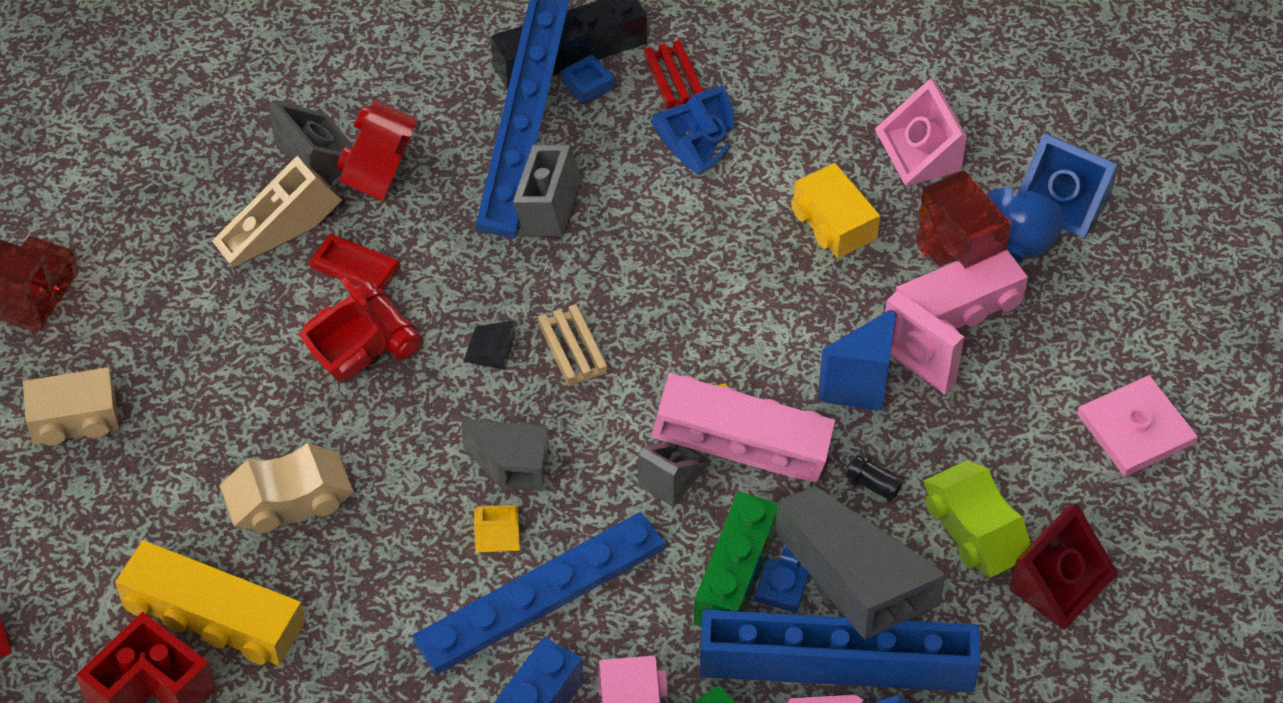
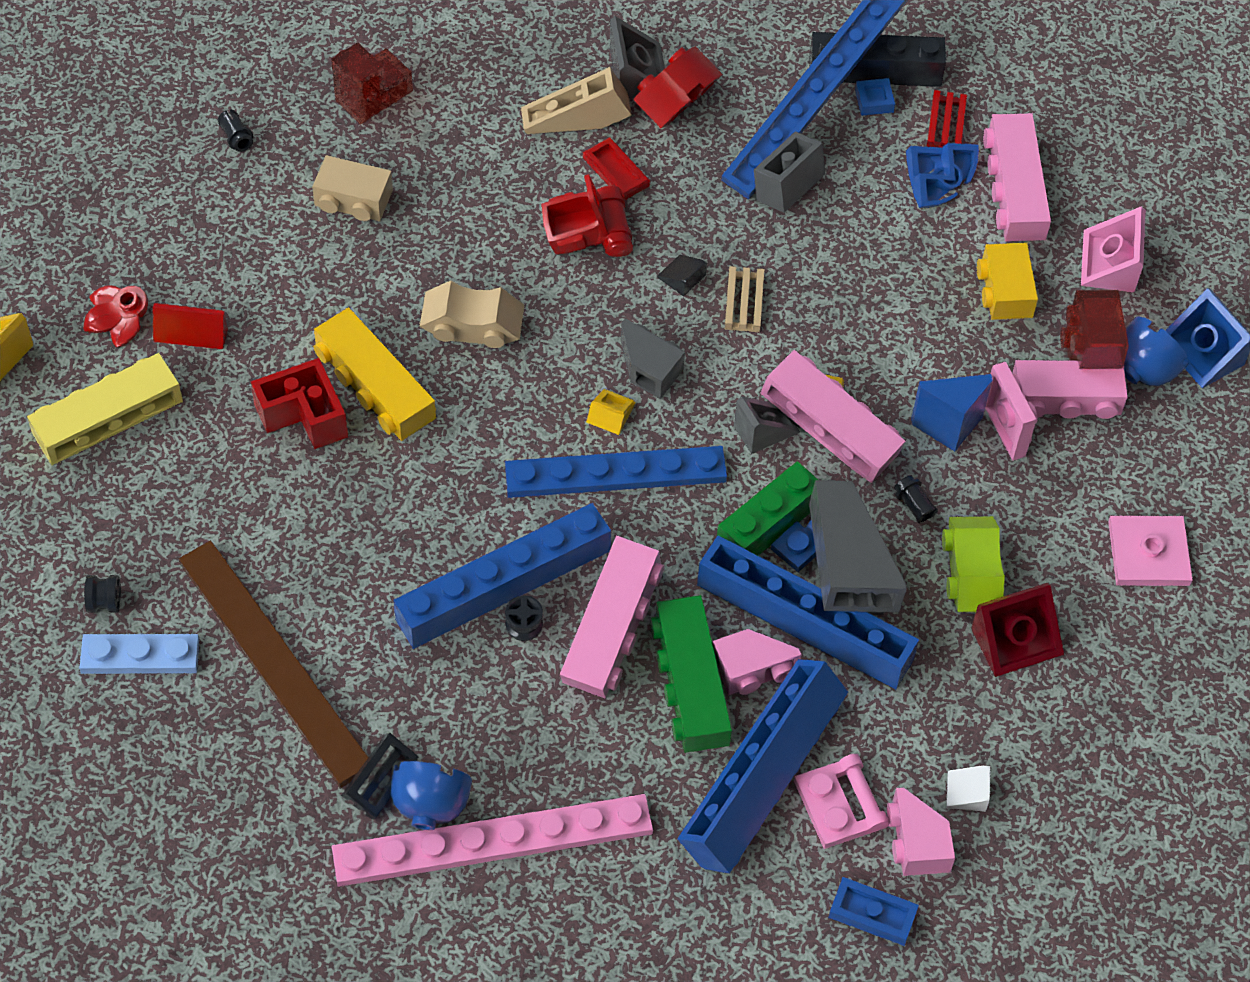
camera: 25 degrees right, 5 degrees up
none -> bright pink brick [983,113,1051,241]

